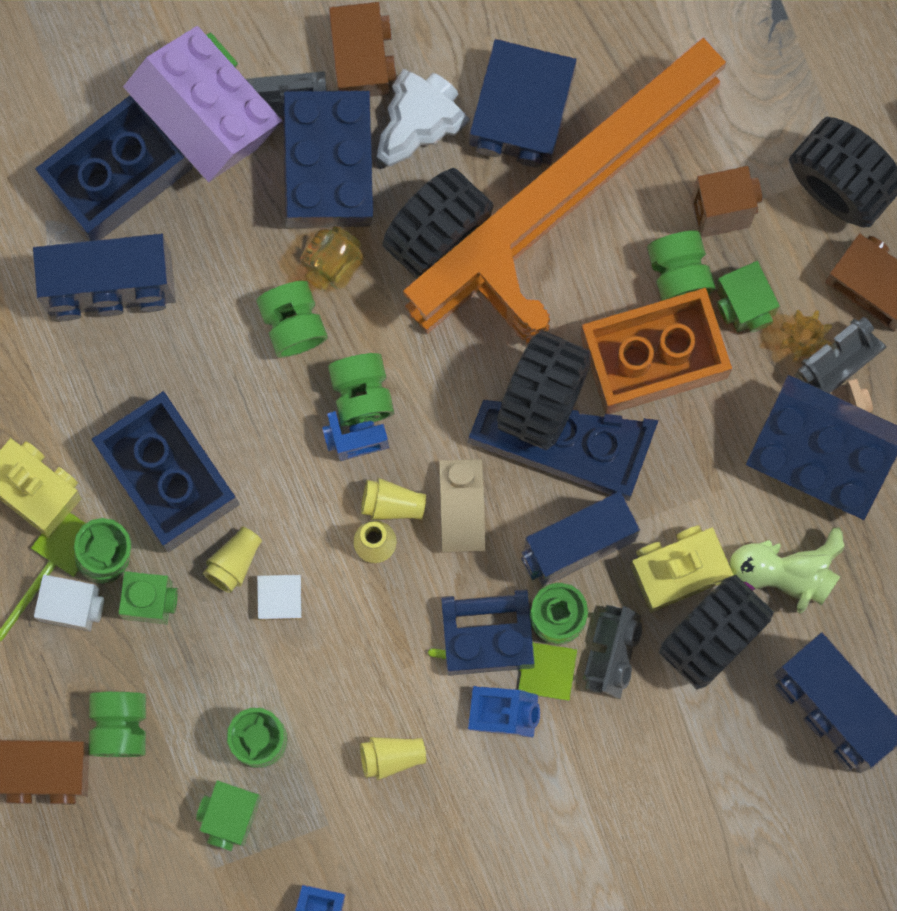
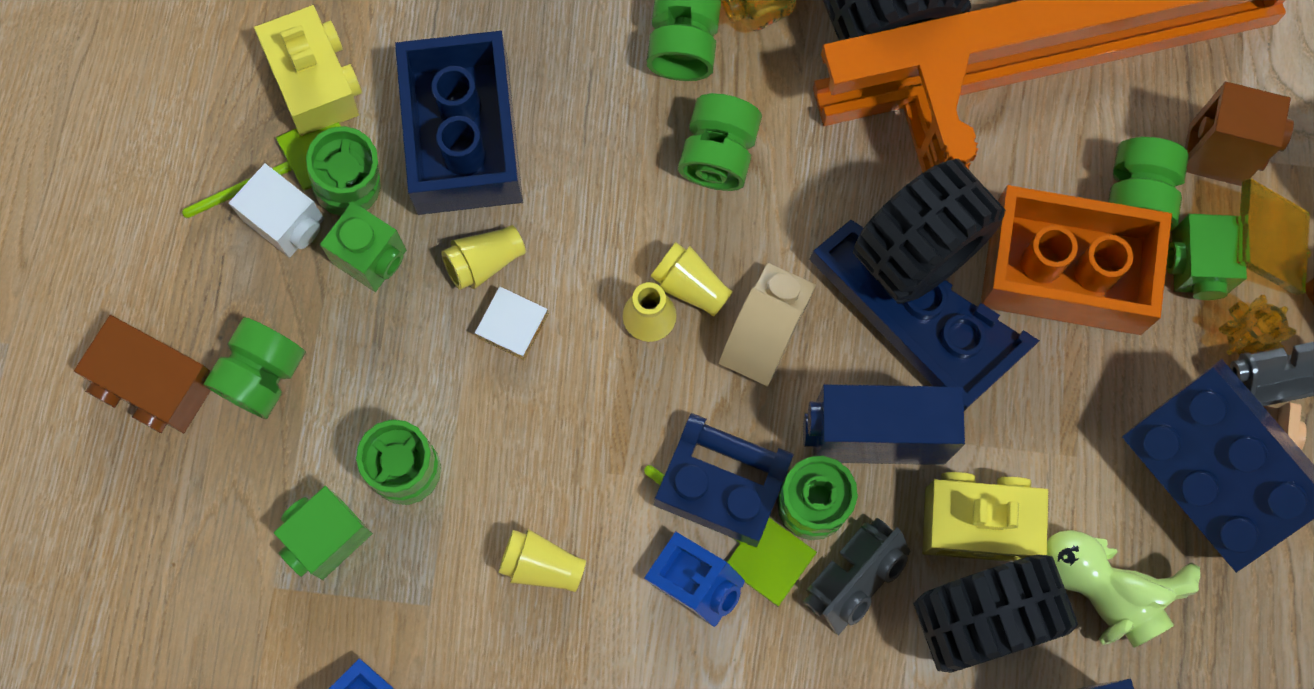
camera: 25 degrees right, 5 degrees down
blue bracket [322,411,389,461] -> none
none -> clear yellow piece [1236,178,1311,295]

